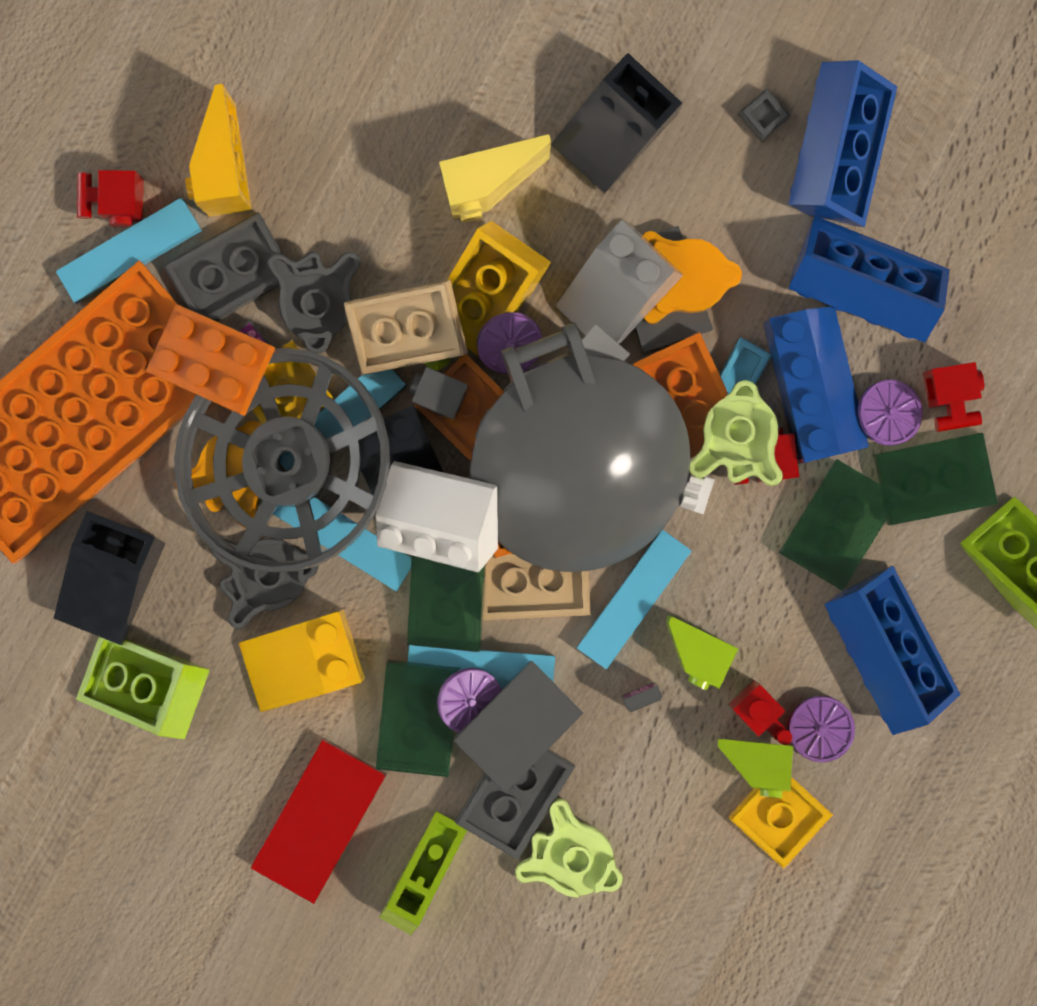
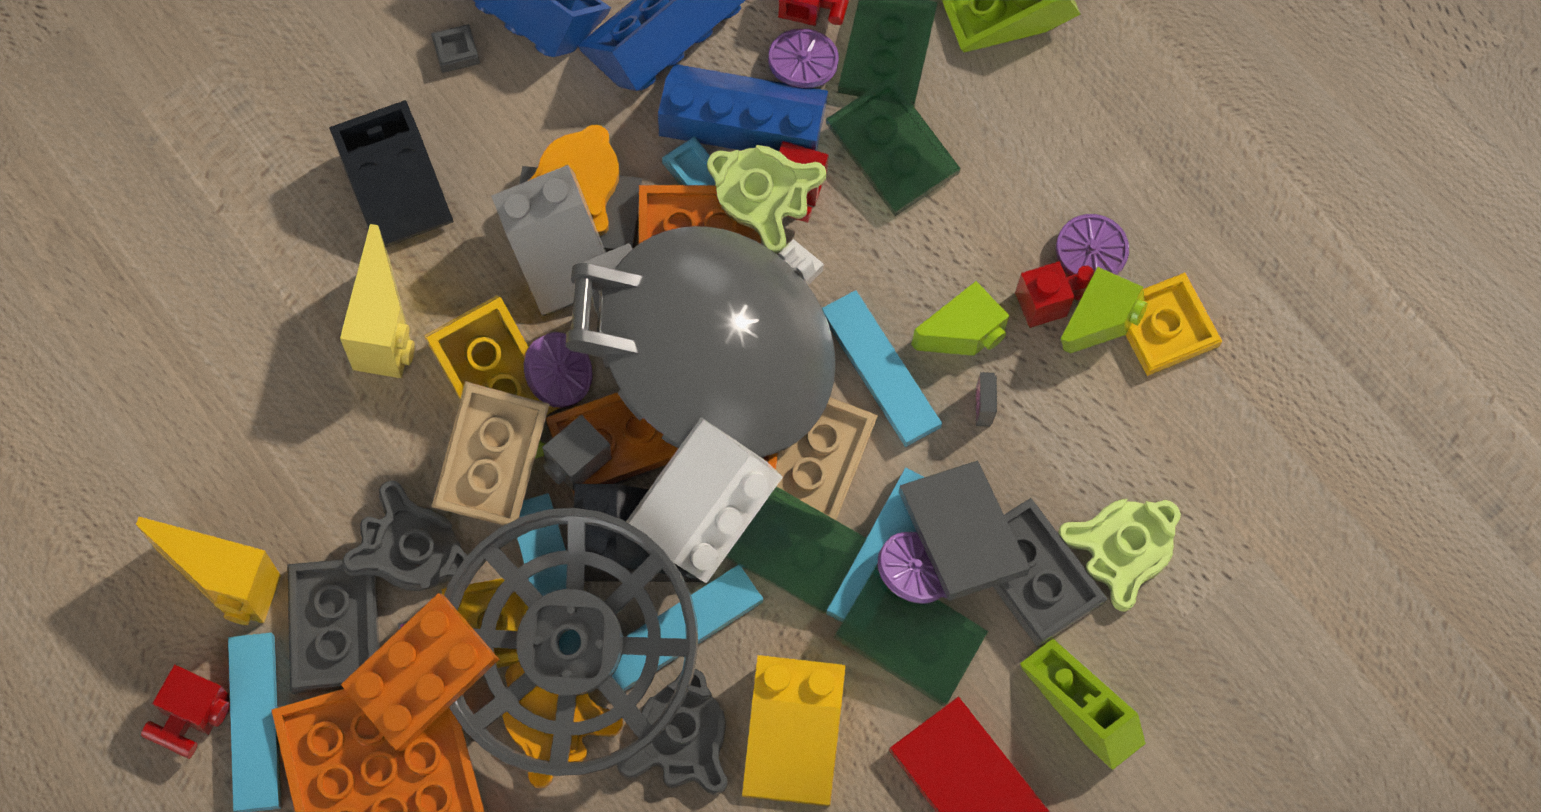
camera: 65 degrees left, 20 degrees down
blue slope [824,566,961,735] -> none

